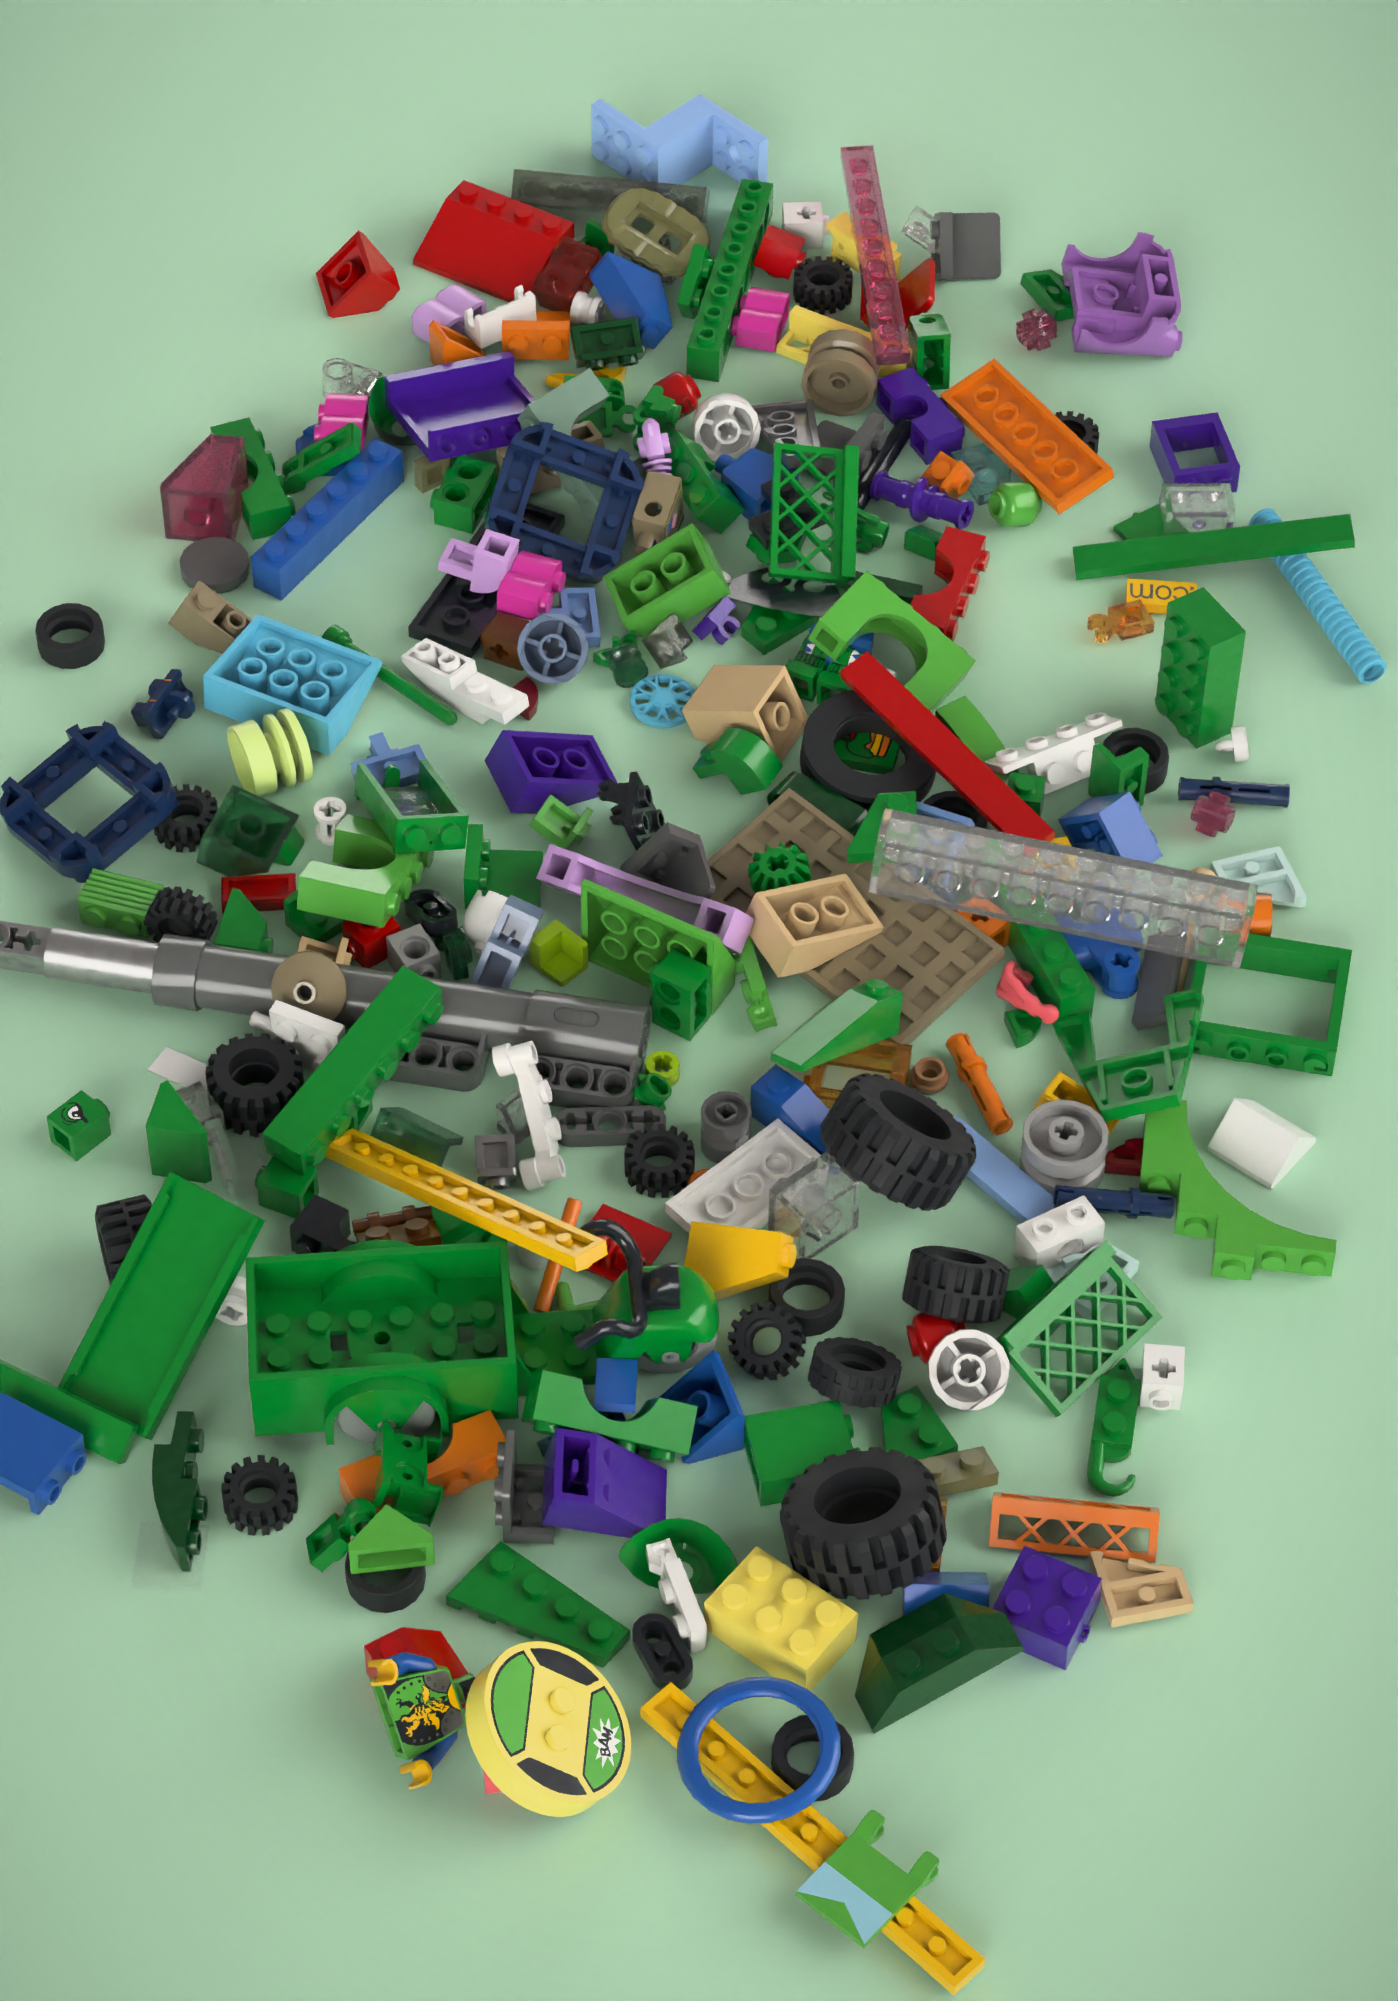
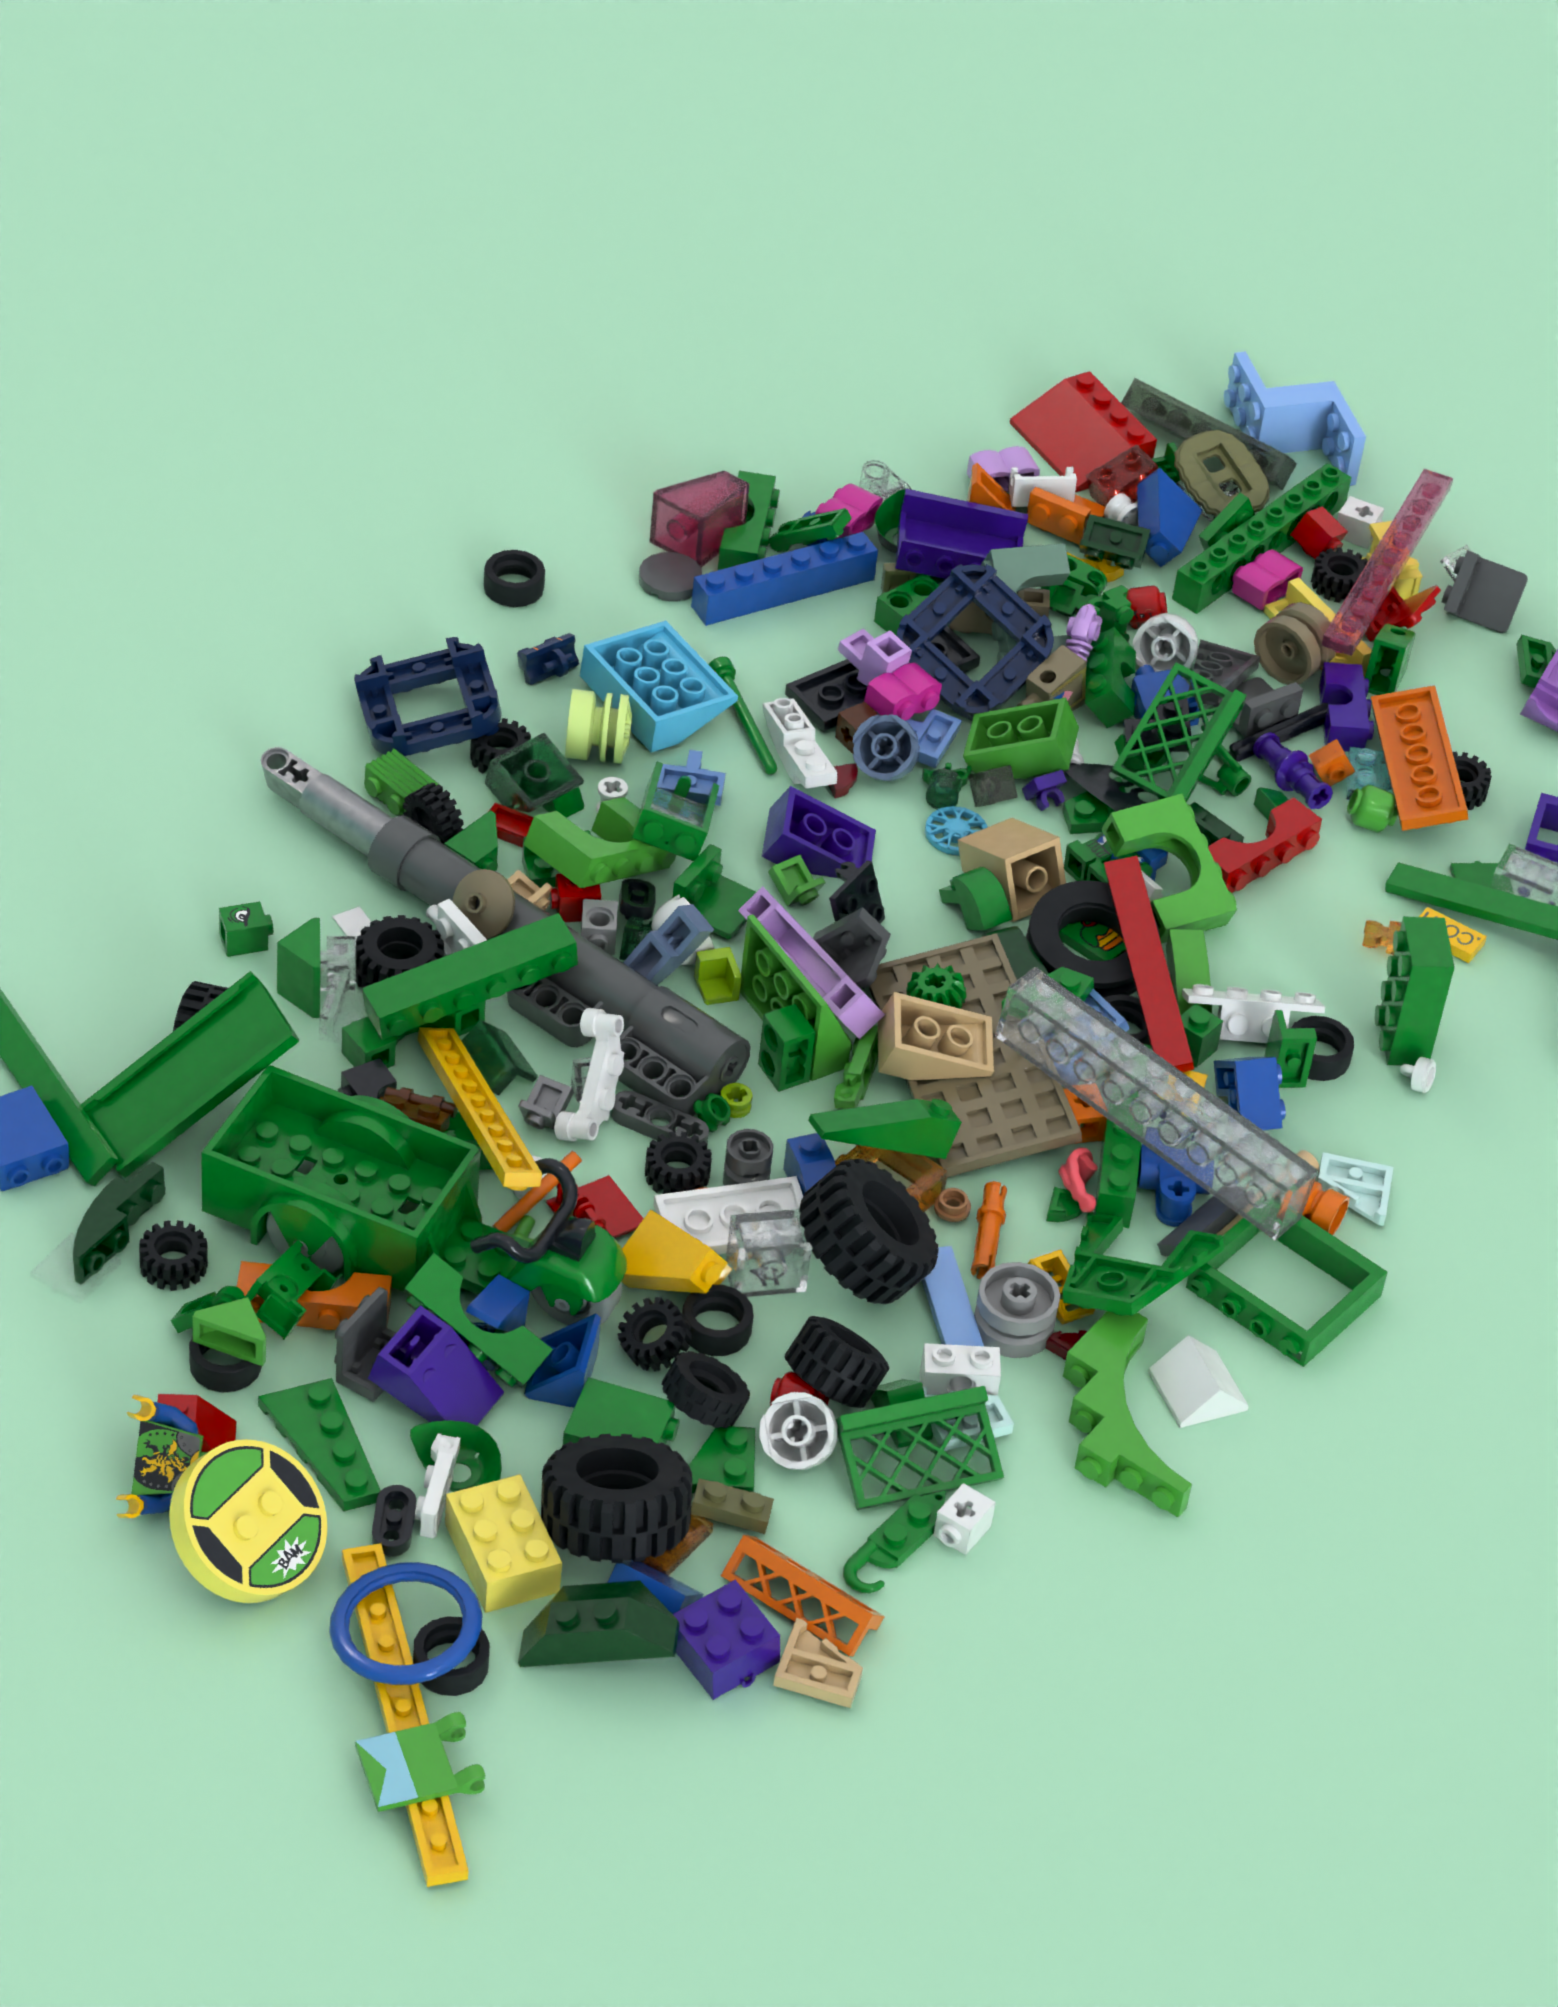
camera: 25 degrees right, 5 degrees down
dark tan slope [168,580,252,654] -> none
red slope [316,230,400,318] -> none
clear pink gear [1016,309,1057,351] -> none
dark blue pin [1053,1185,1175,1219] -> none
dark blue pin [1178,776,1290,808] -> none
clear pink gear [1191,791,1236,837] -> none

